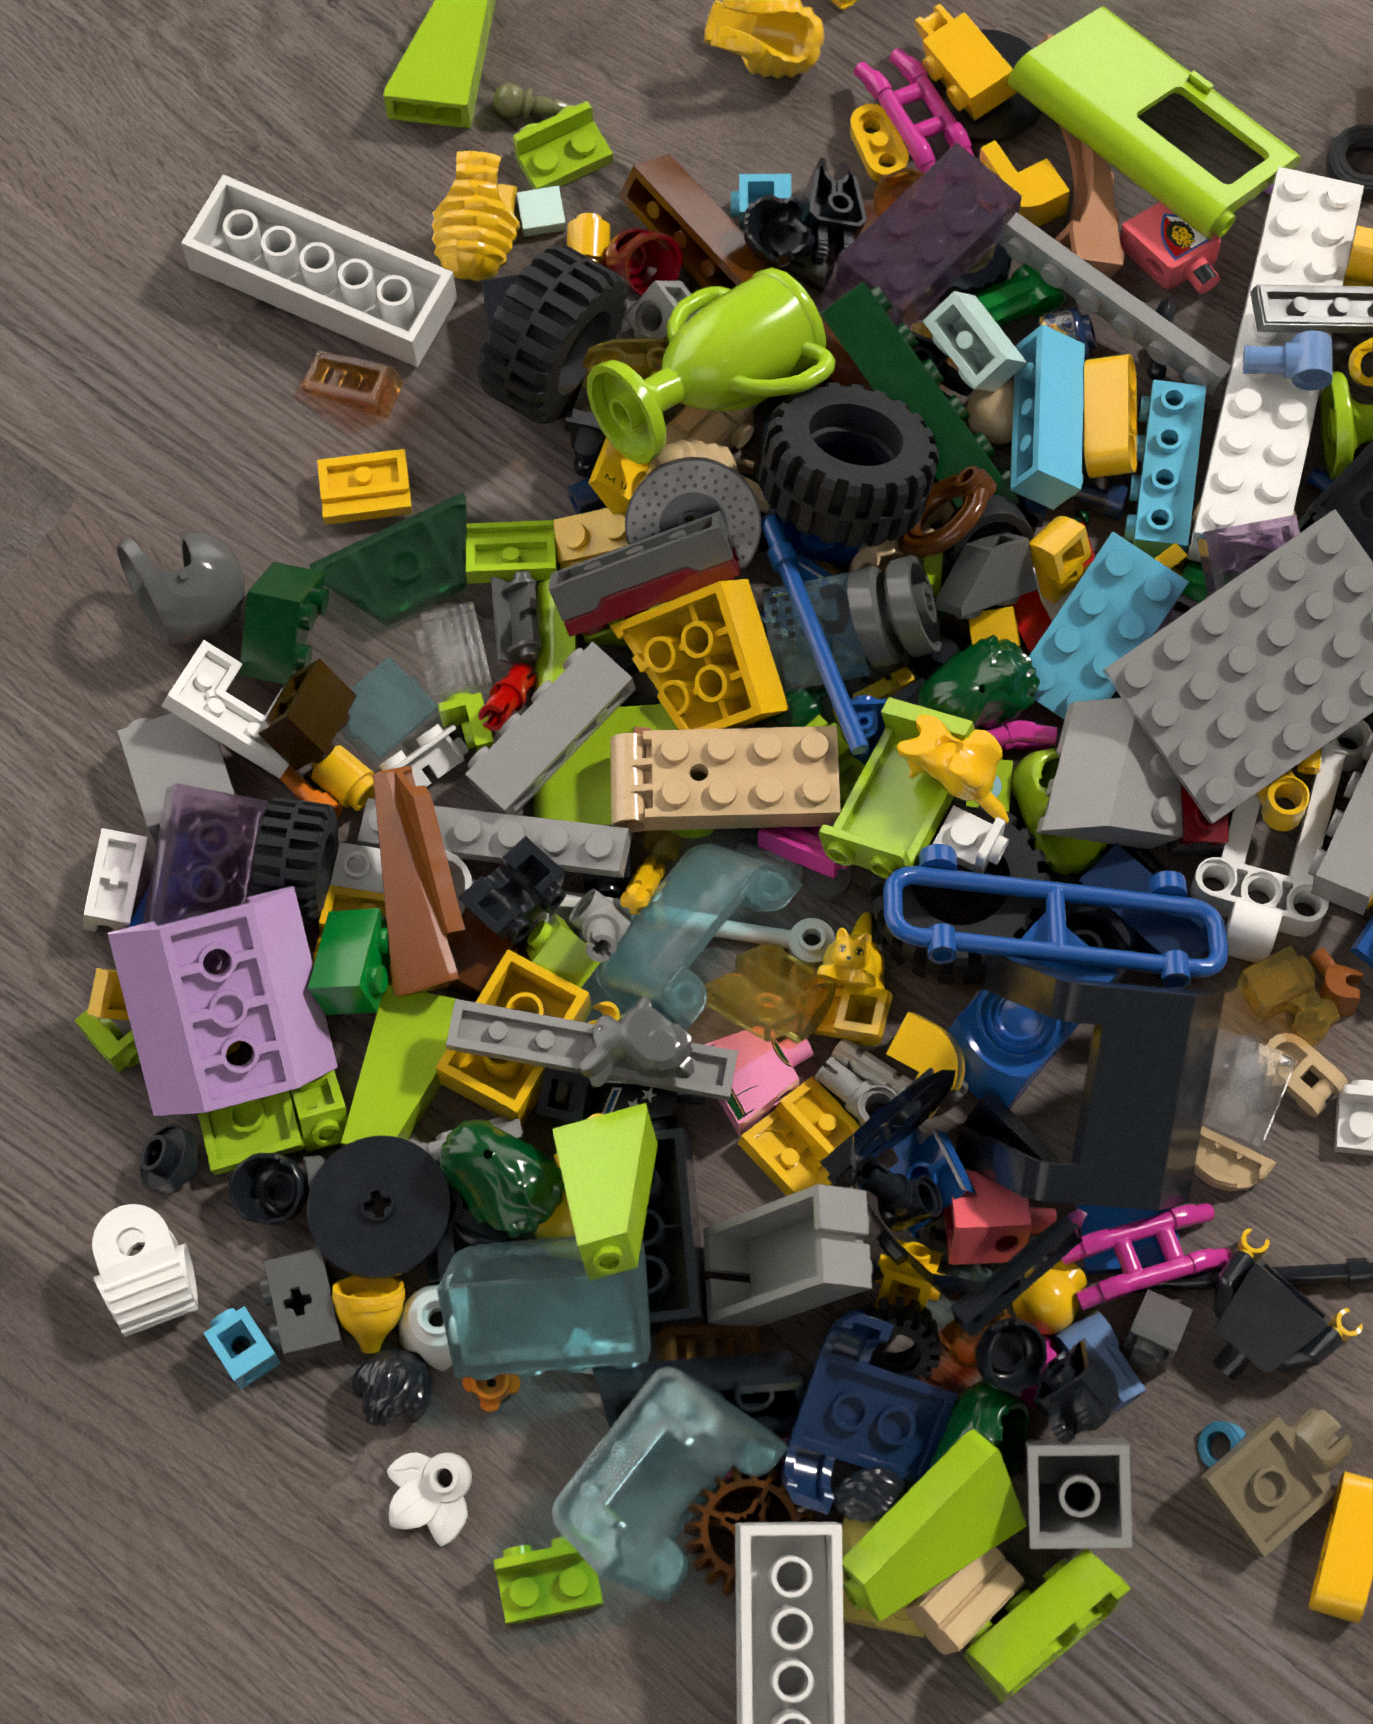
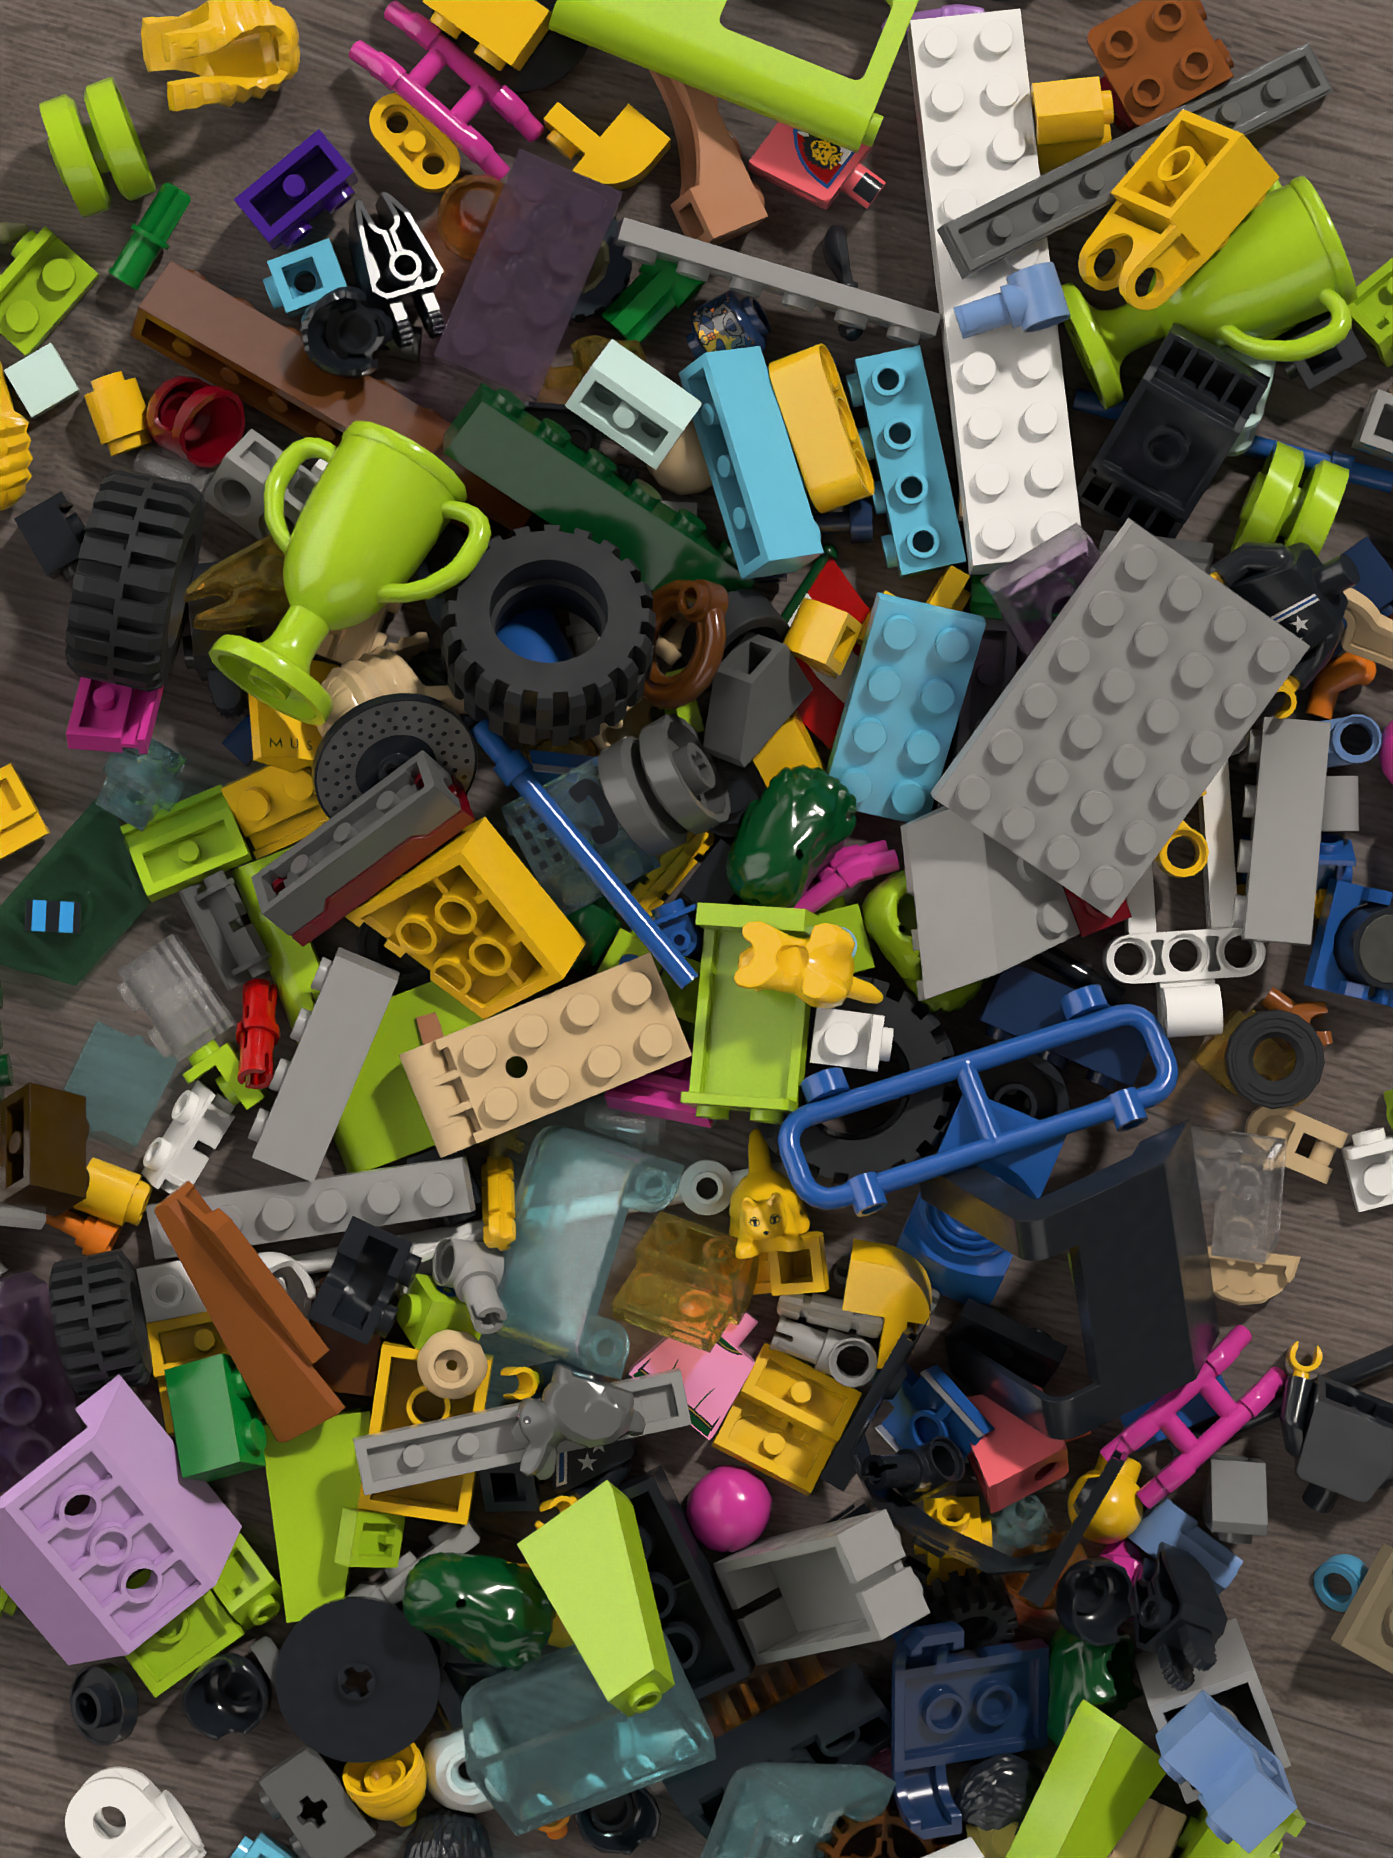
camera: 25 degrees left, 20 degrees up
none -> sticker [24,899,81,933]
none -> lime wheel [39,76,156,219]
none -> dark pink plate [66,677,164,755]
none -> clear light blue brick [95,738,187,832]
none -> green axle [108,182,191,290]
none -> dark purple brick [234,129,358,251]
none -> lime bracket [334,1508,406,1568]
none -> tan plate [417,1330,488,1399]
none -> black hair [574,1771,661,1855]
none -> dark pink hair [685,1464,773,1553]
none -> medium blue brick [1155,1690,1298,1853]
none -> black tyre [1224,1009,1325,1109]

